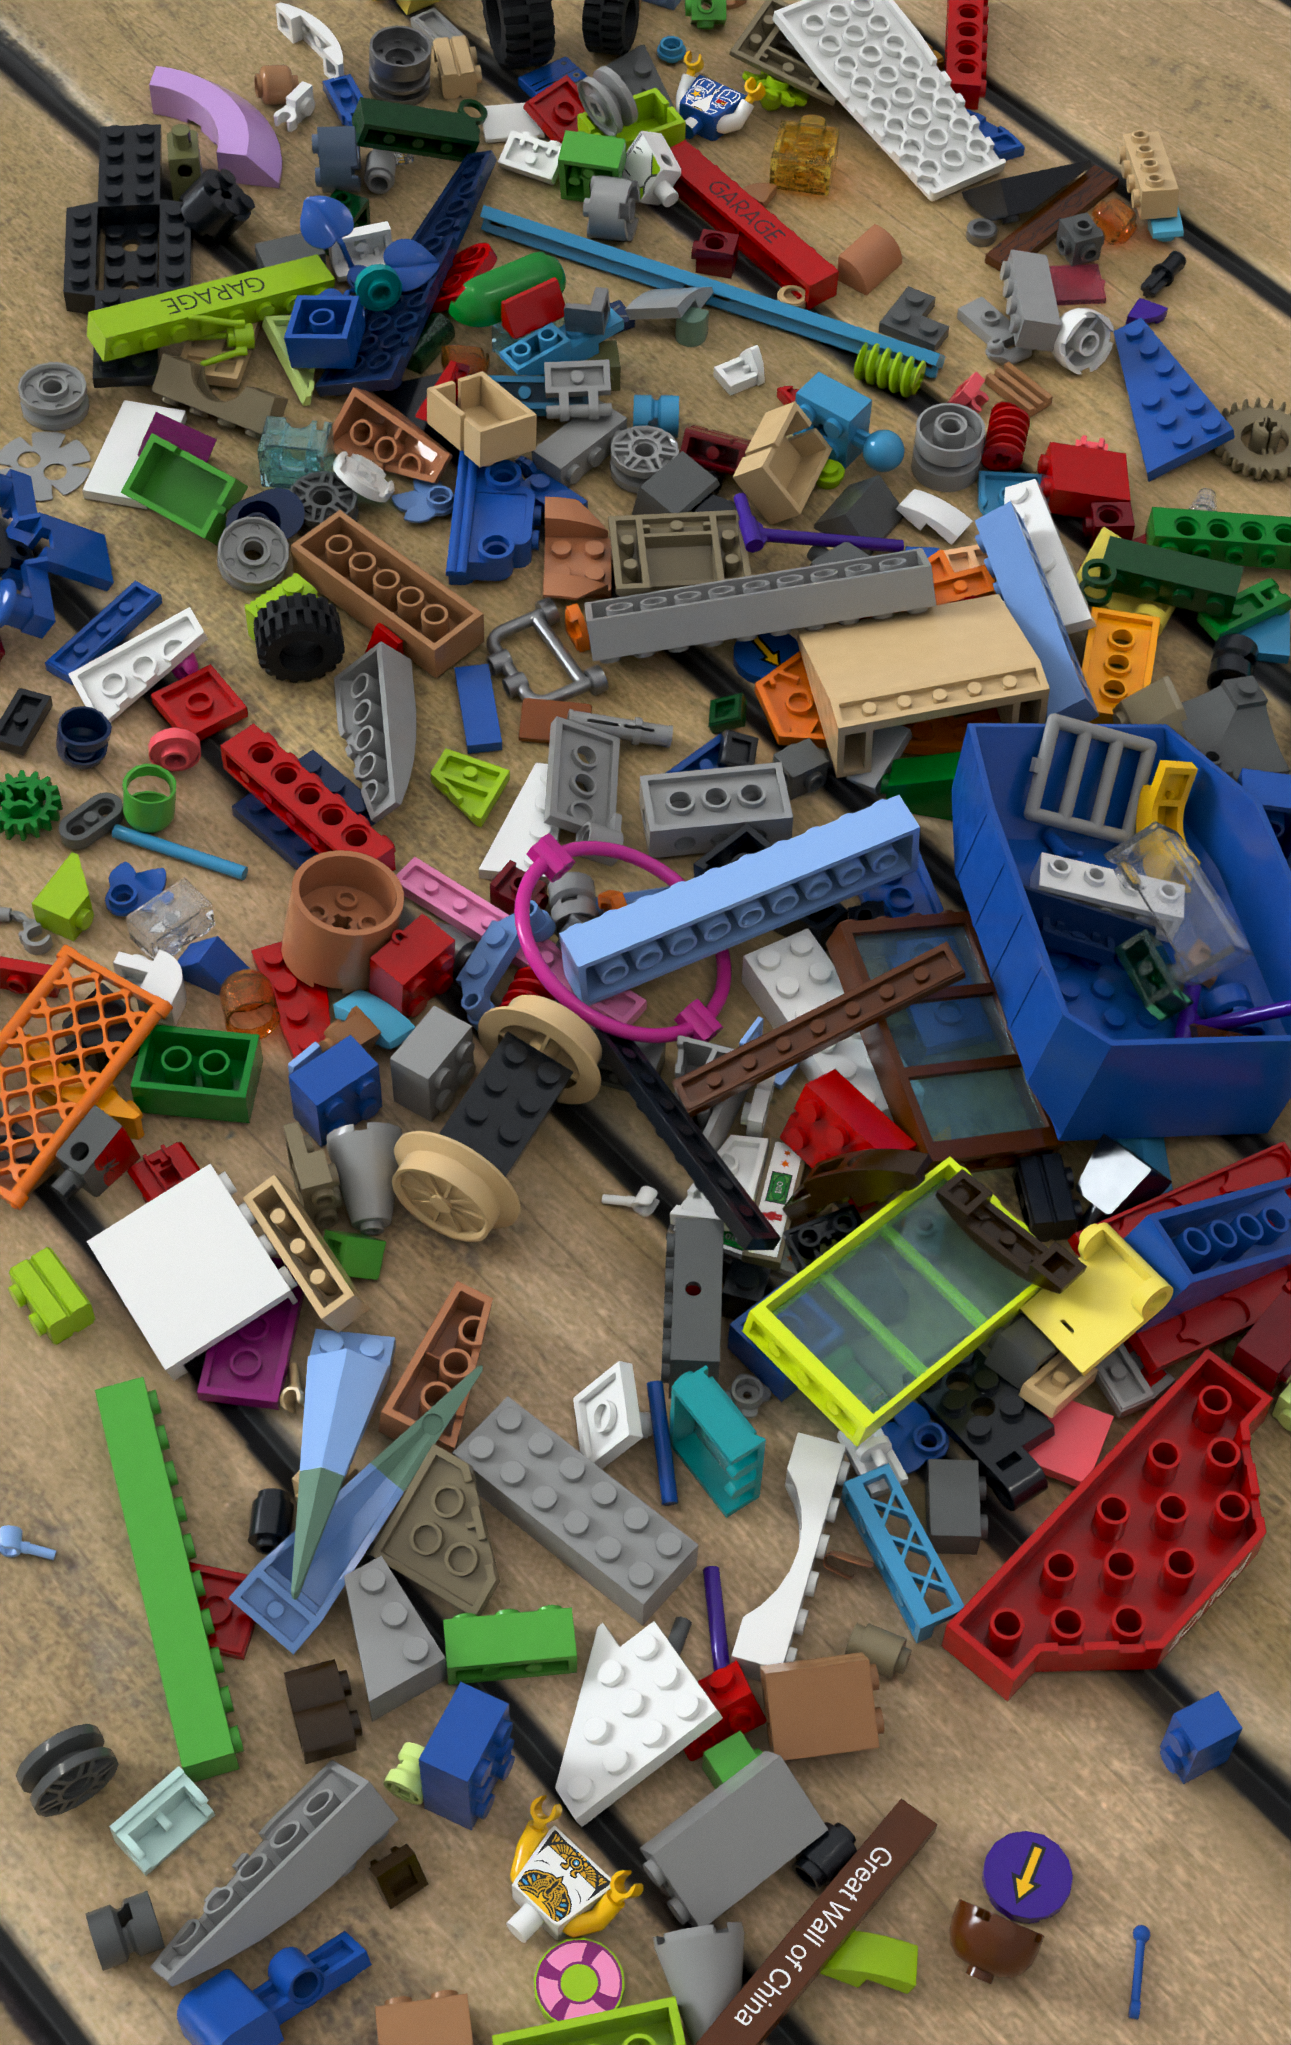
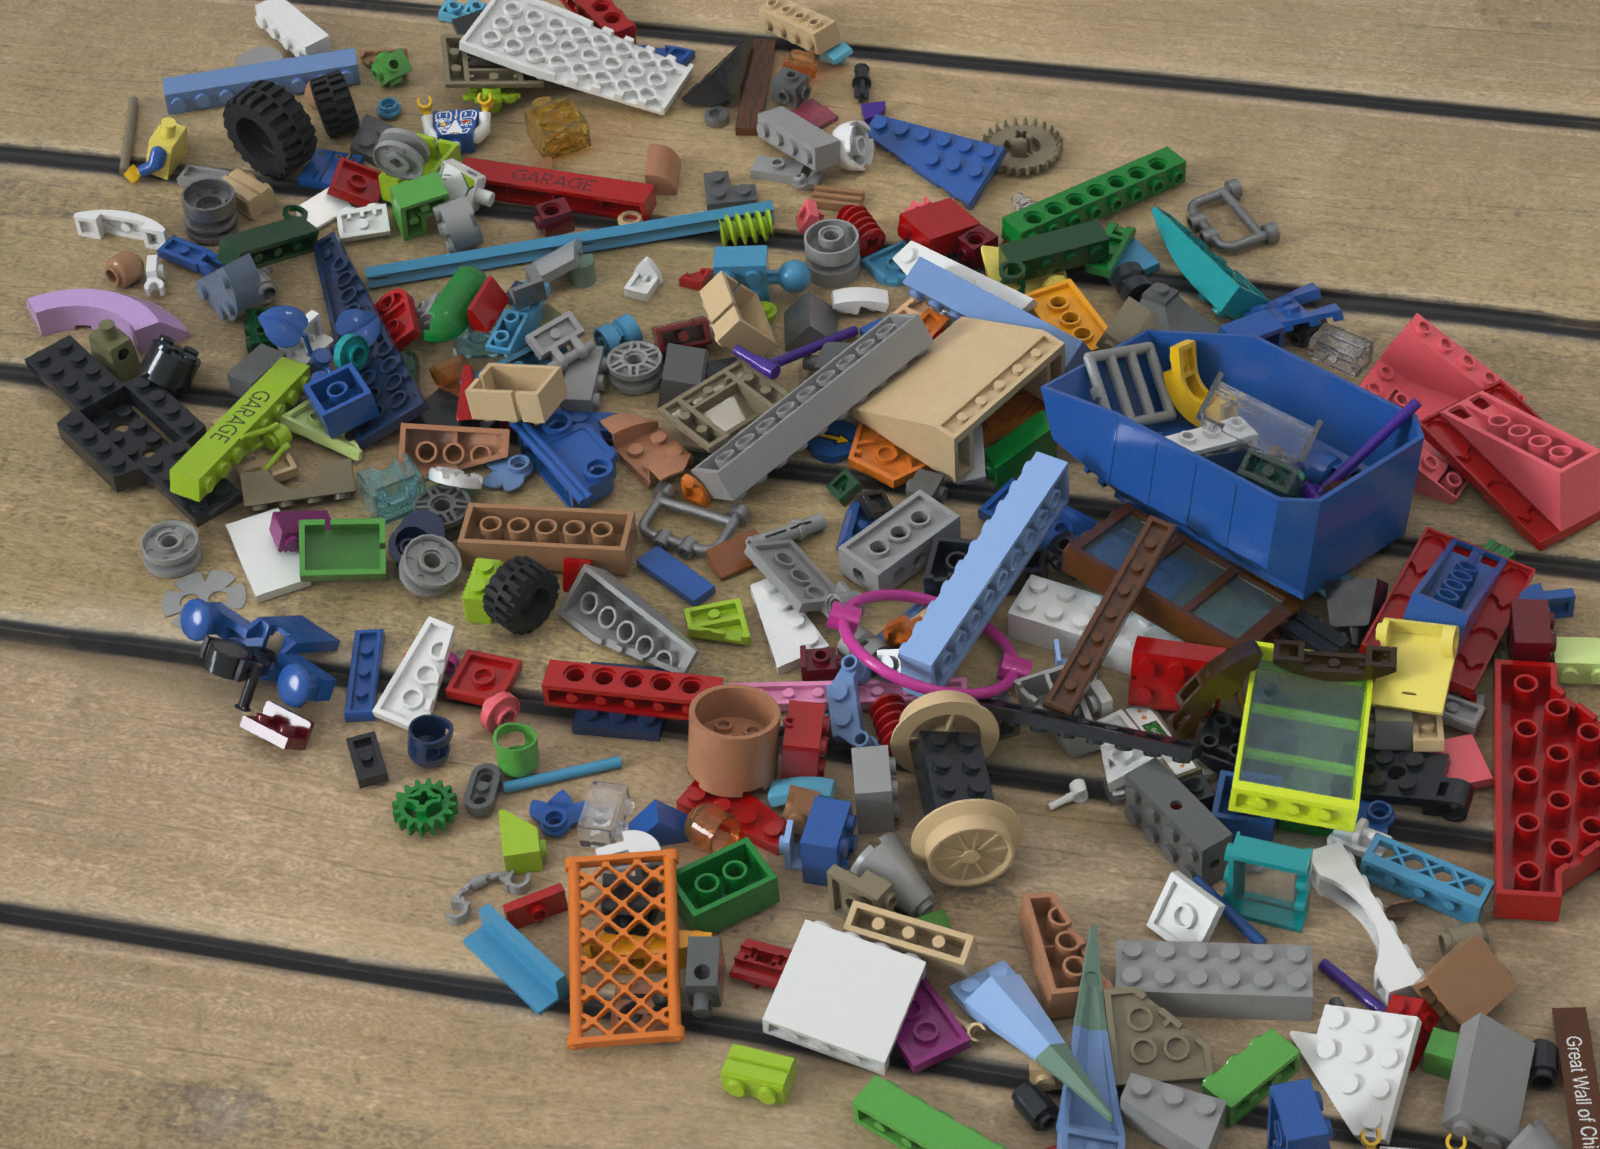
camera: 30 degrees left, 10 degrees down
dark grey brick [924,1459,988,1555] -> none

